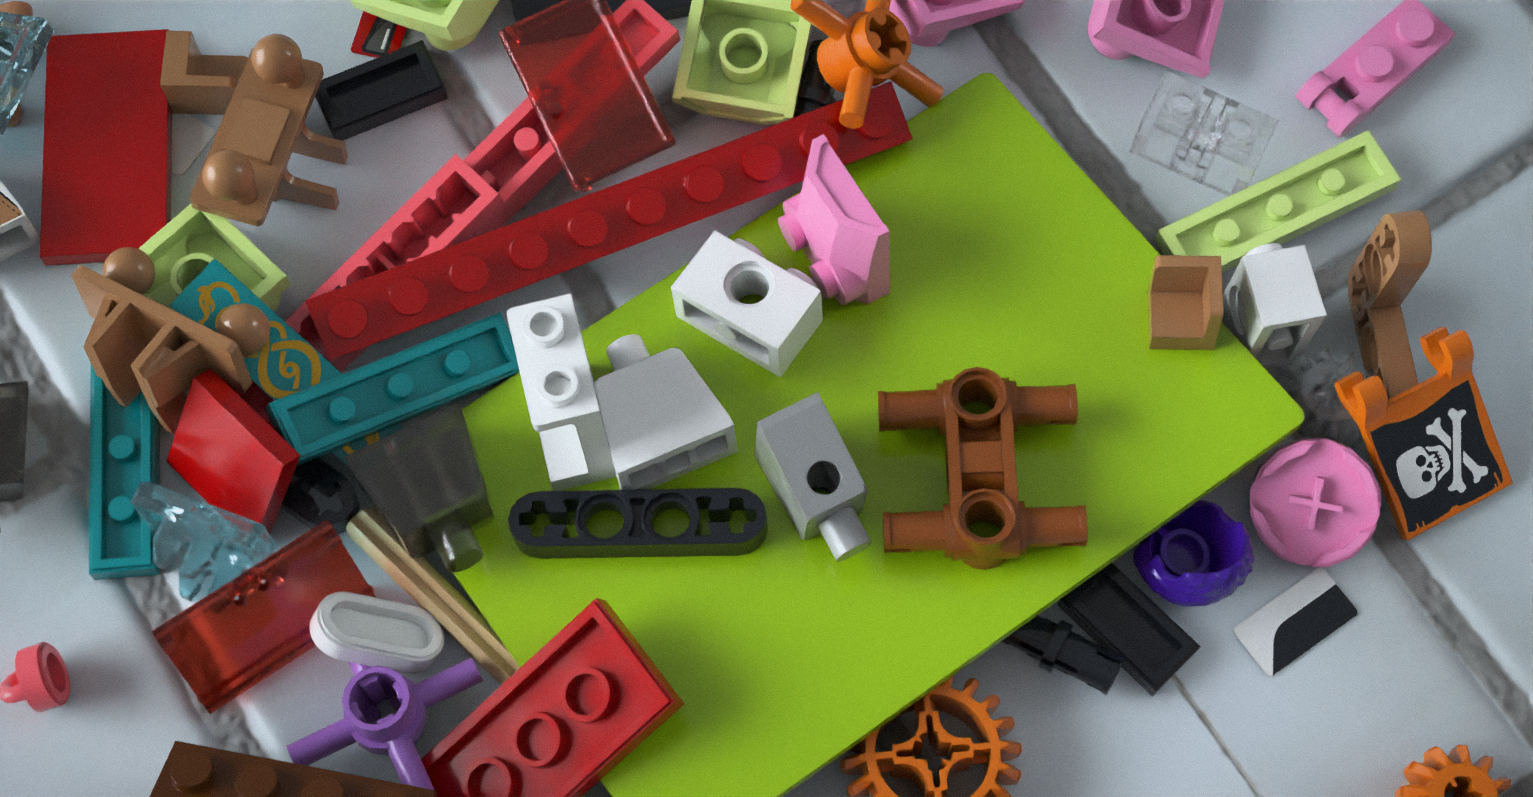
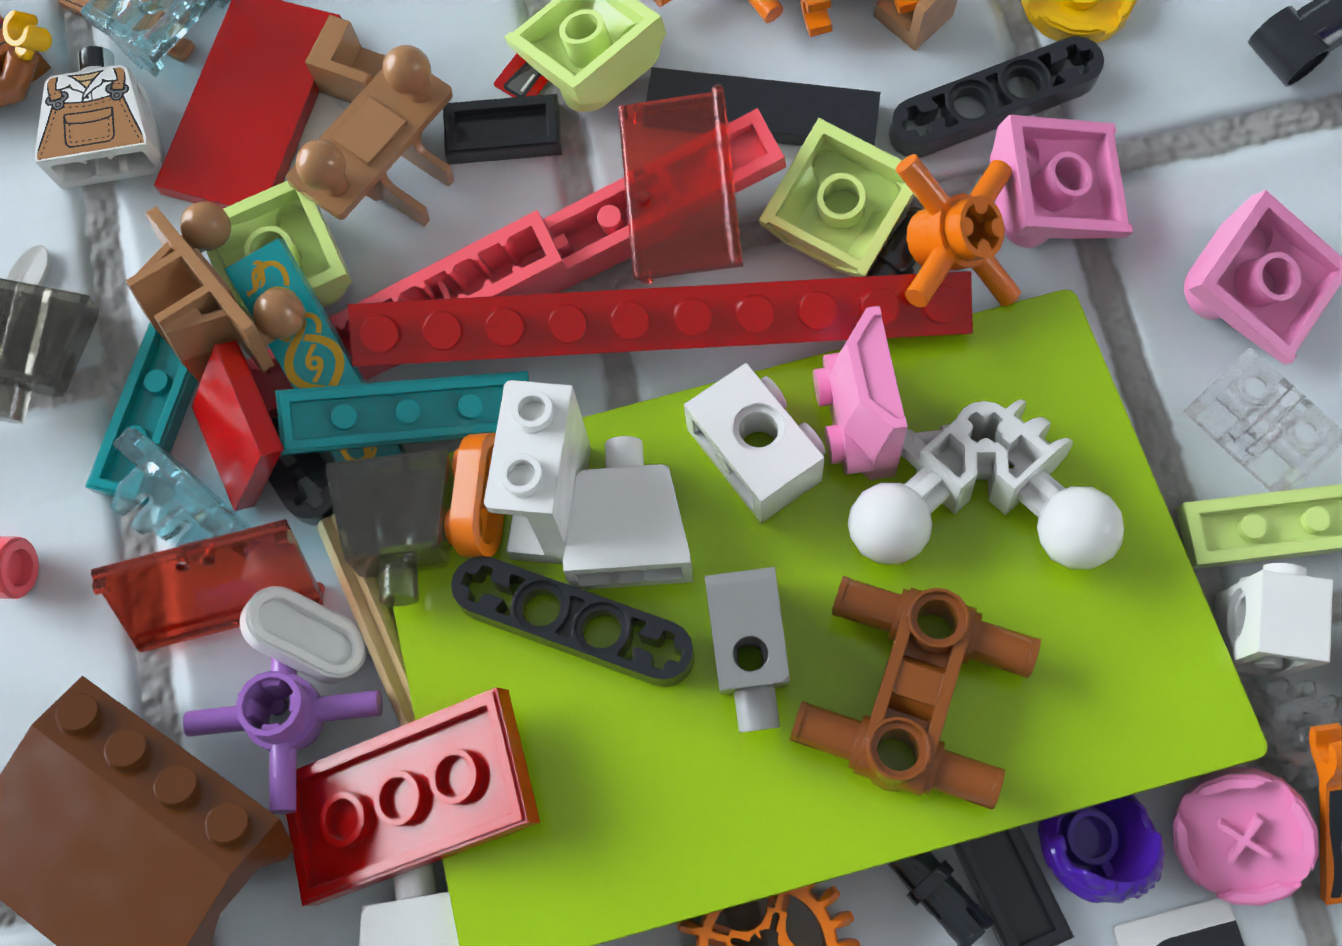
camera: 30 degrees right, 5 degrees up
medium nougat panel [1147,255,1224,350] -> none
none -> orange plate [444,433,505,558]
none -> white piece [848,399,1124,570]

